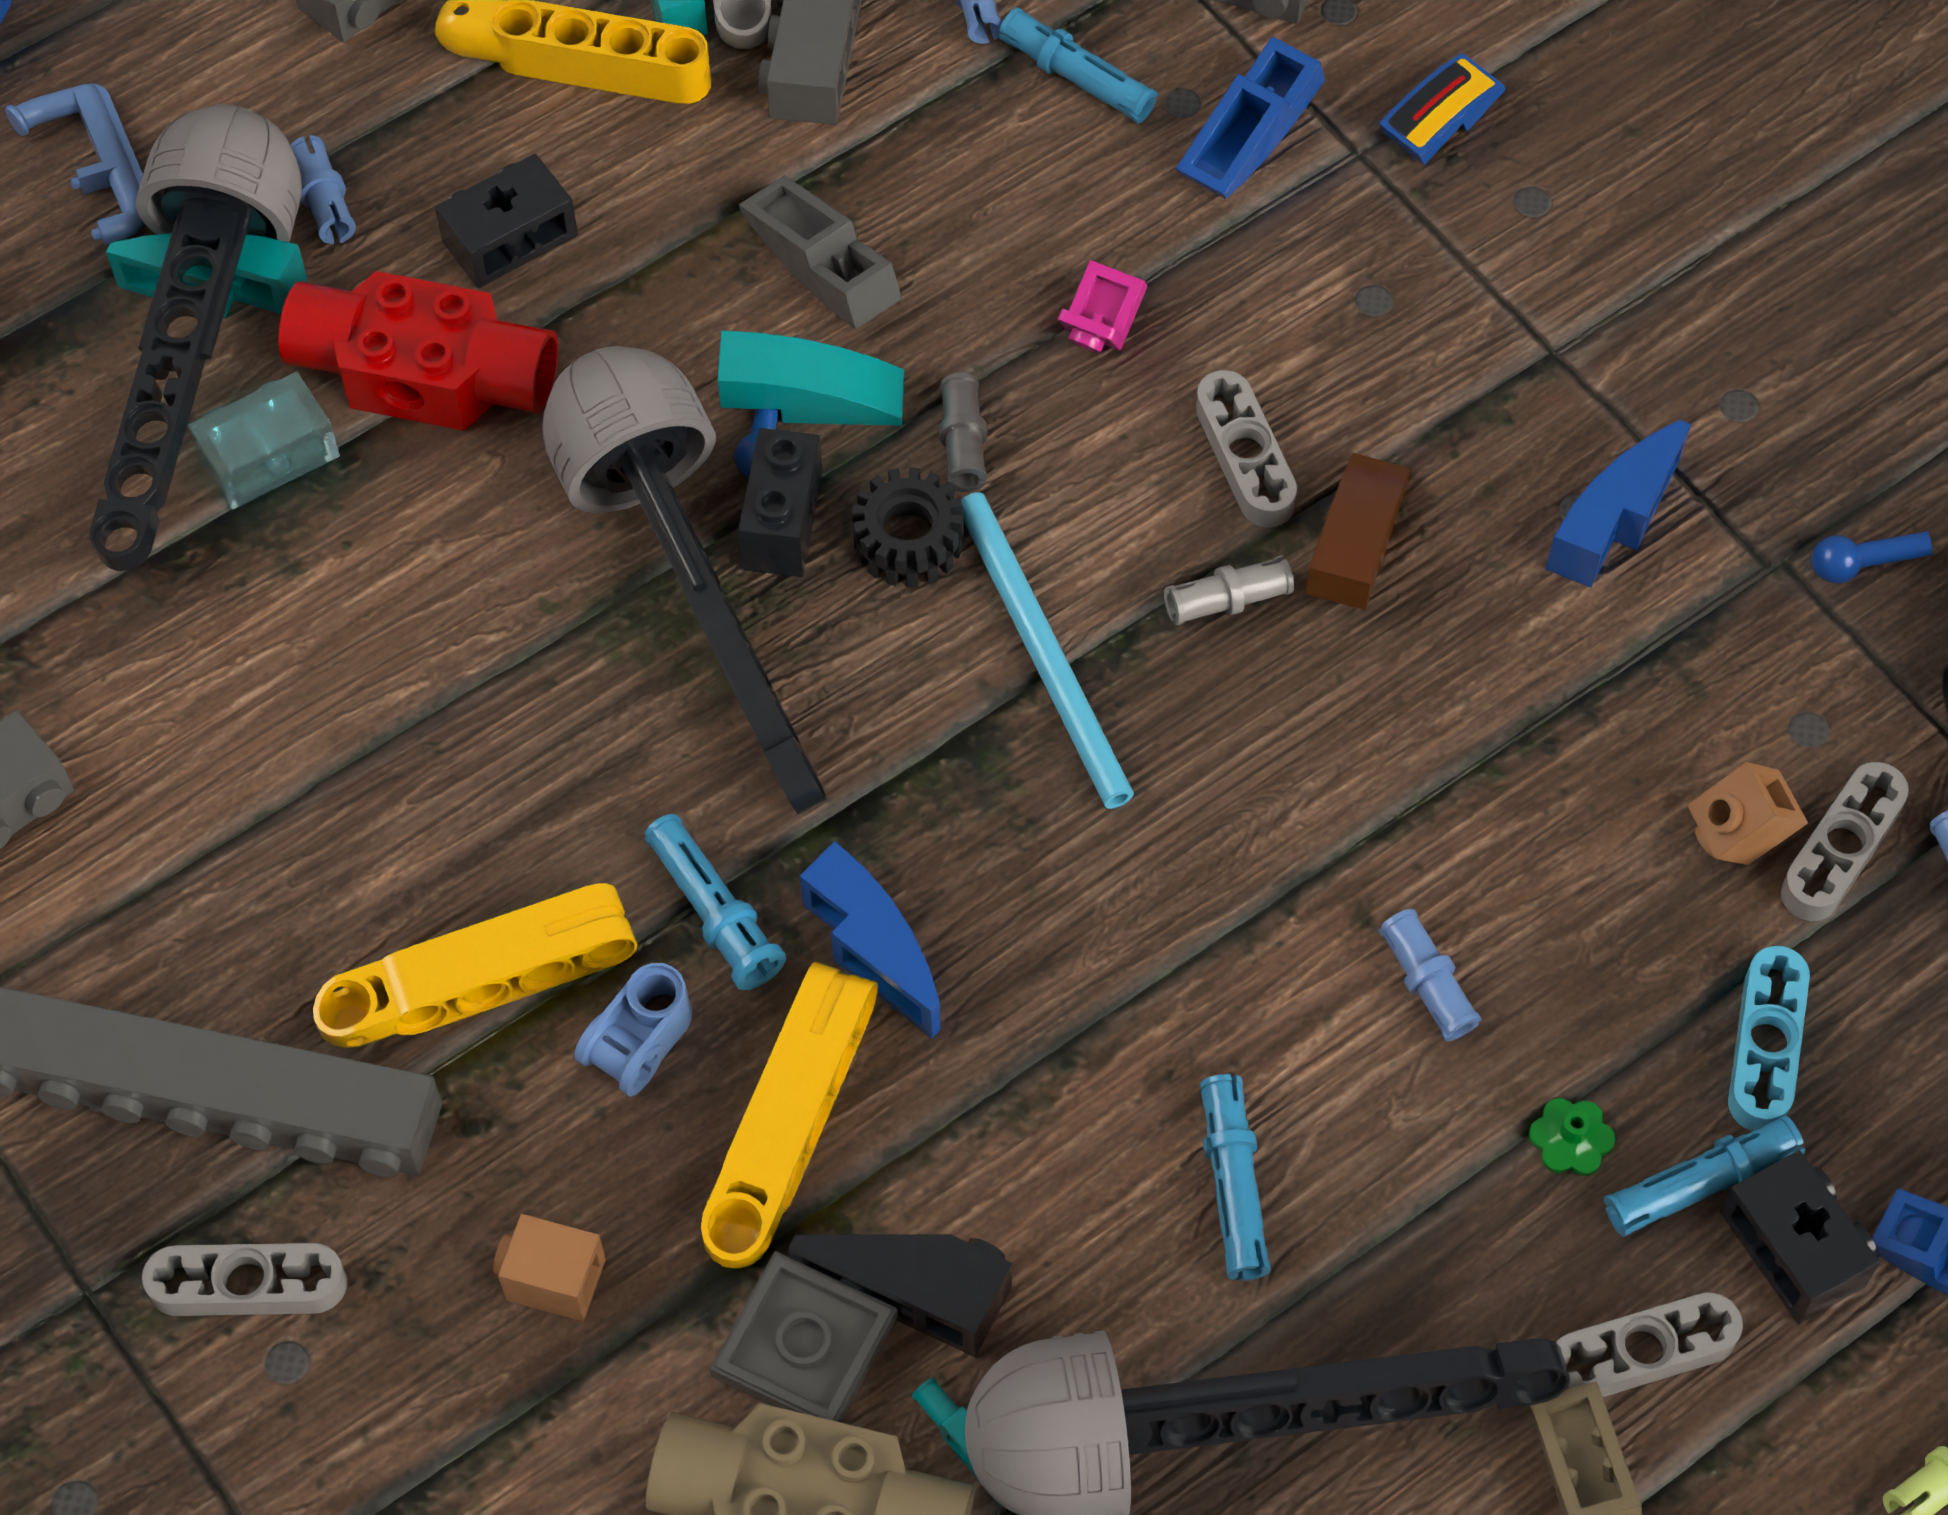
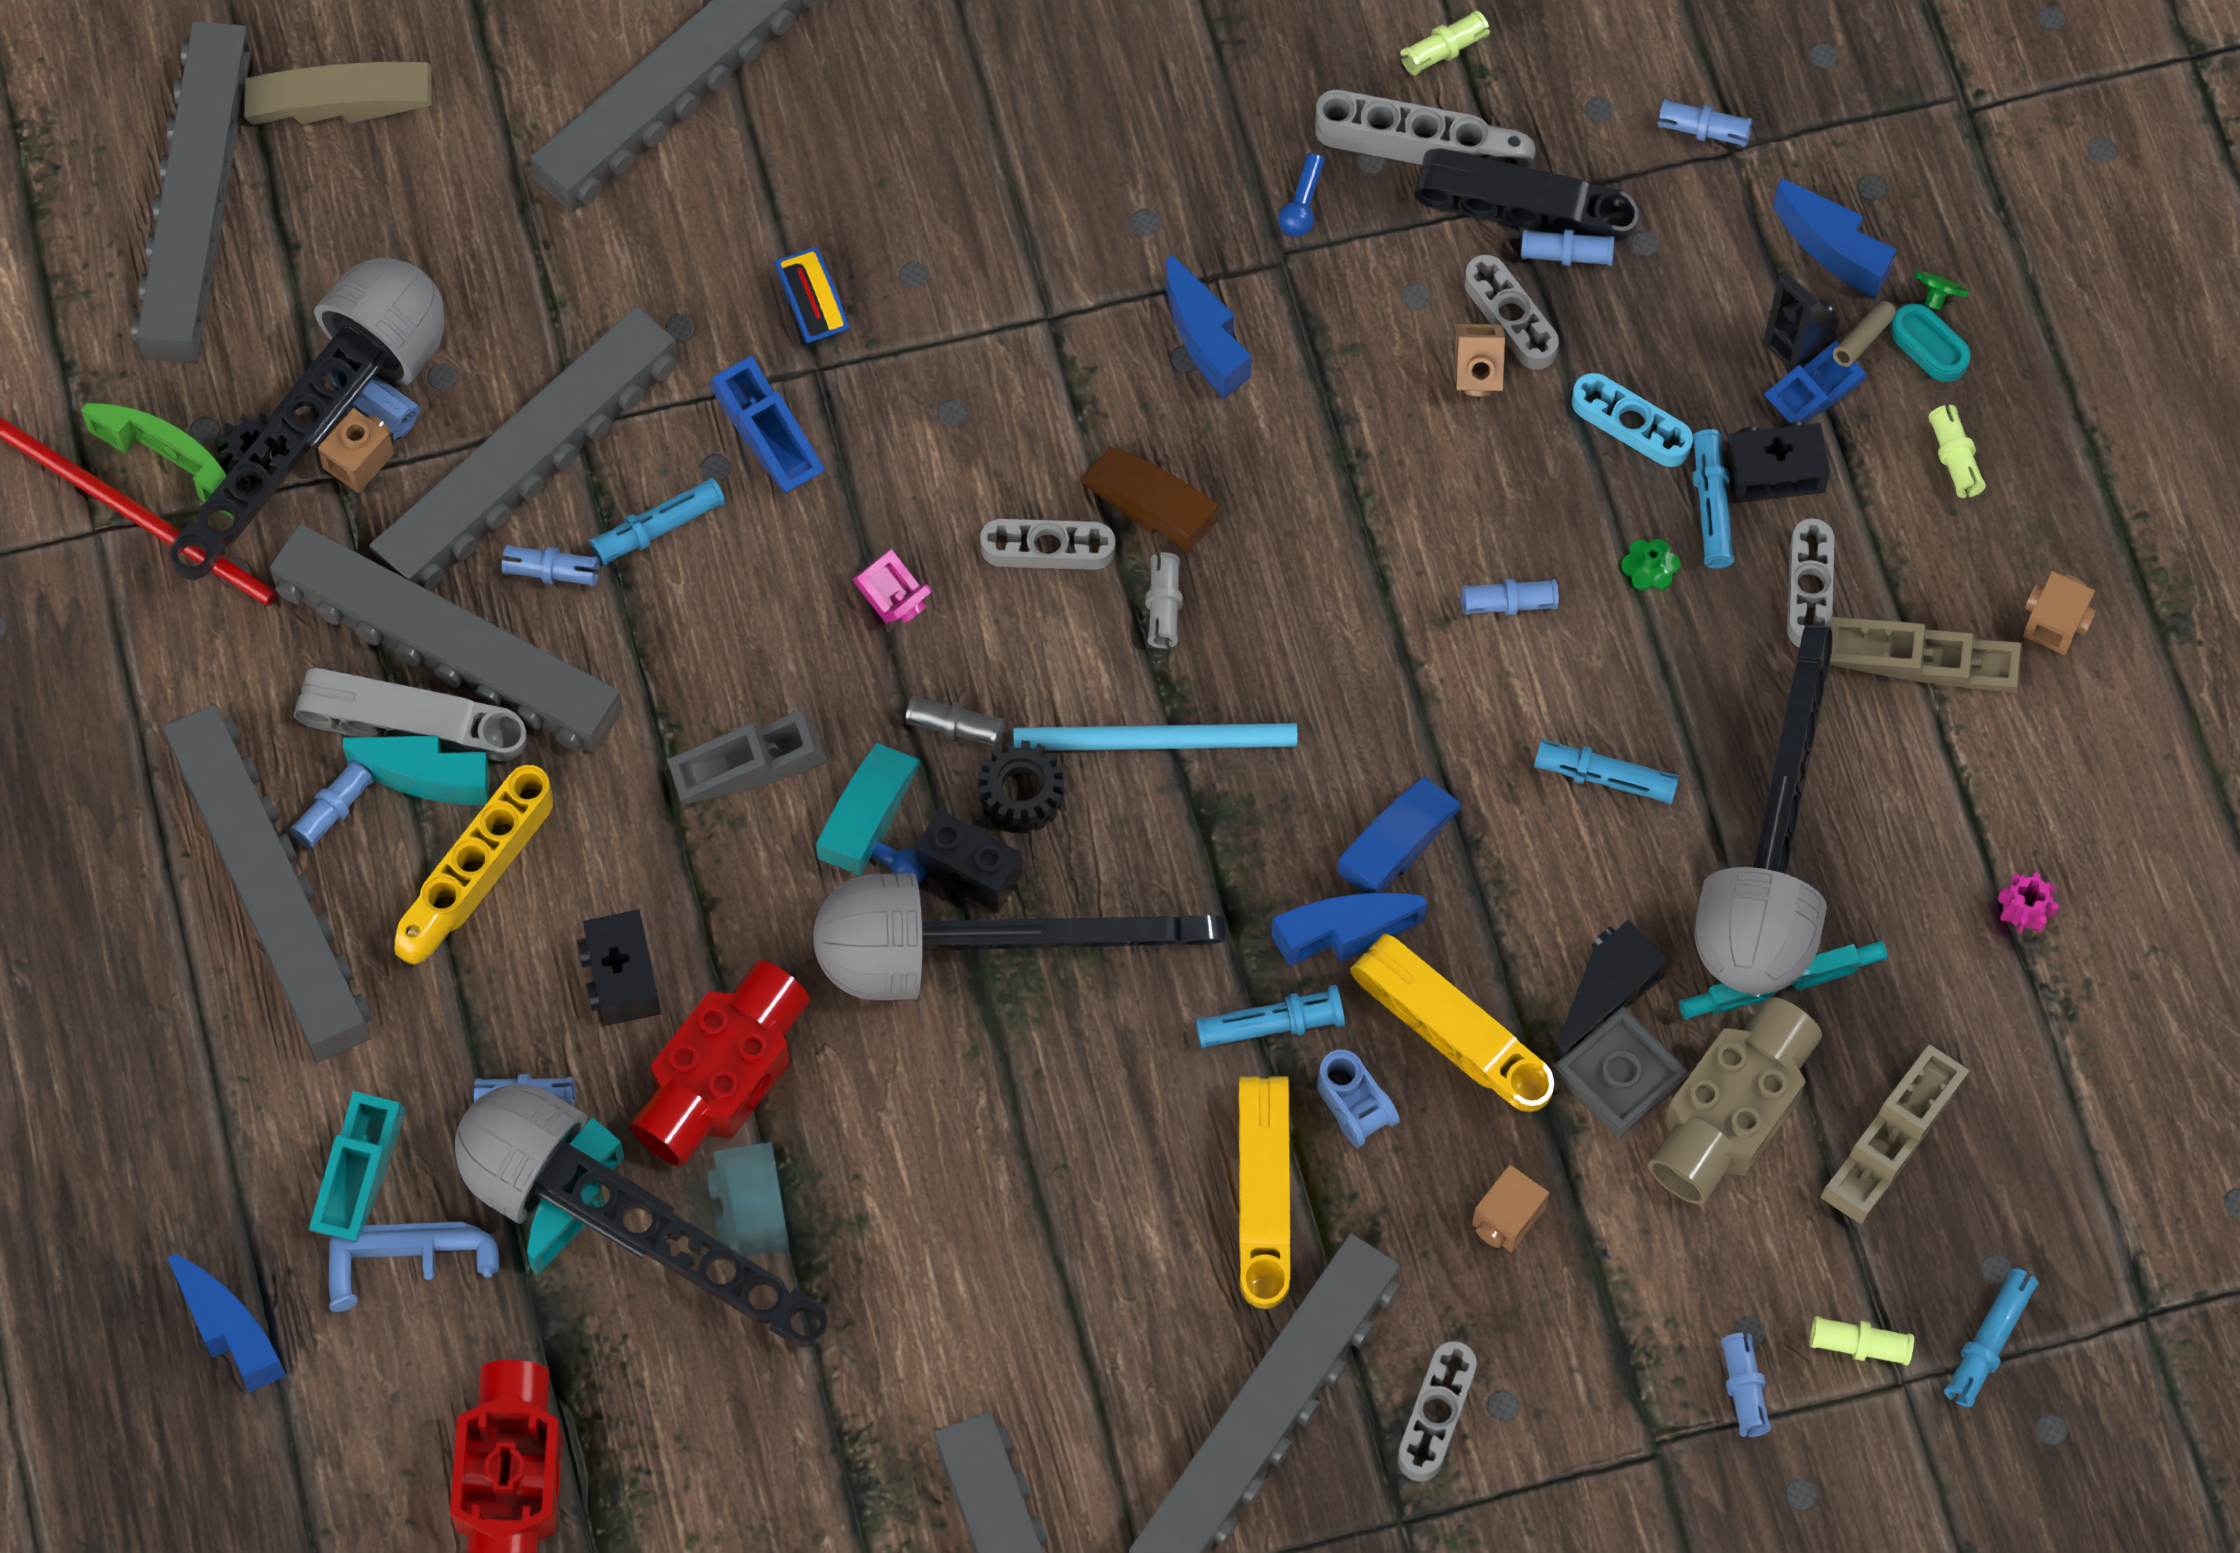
camera: 70 degrees left, 5 degrees up
none -> teal slope [309,1091,406,1242]
none -> blue slope [1337,776,1462,893]

